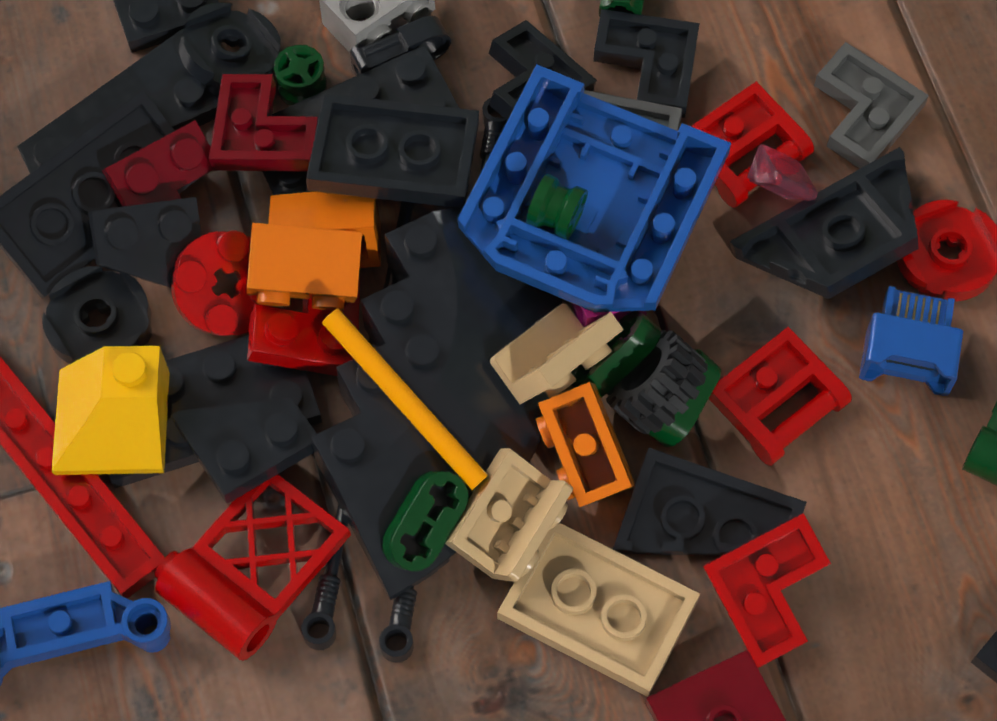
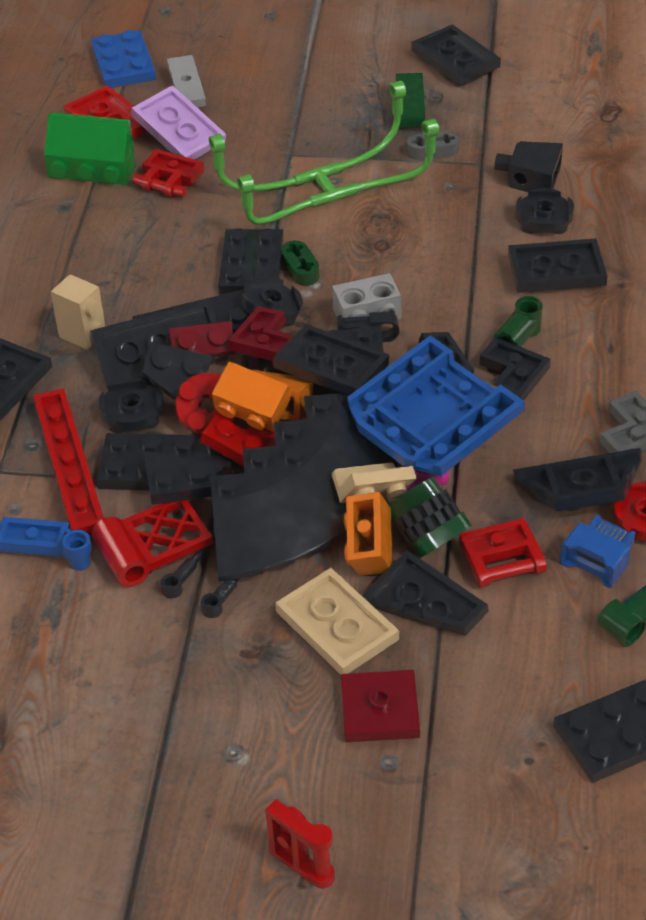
camera: 25 degrees right, 20 degrees down
yellow slope [52,346,170,475] -> none
dark green wheel [274,45,327,106] -> none
light orange bar [322,308,488,490] -> none
dark green beam [383,471,468,571] -> none
tan bracket [445,448,573,582] -> none
dark green wheel [526,174,588,240] -> none
red plate [691,81,814,208] -> none
red plate [703,513,831,668] -> none
clear pink slope [747,145,818,201] -> none

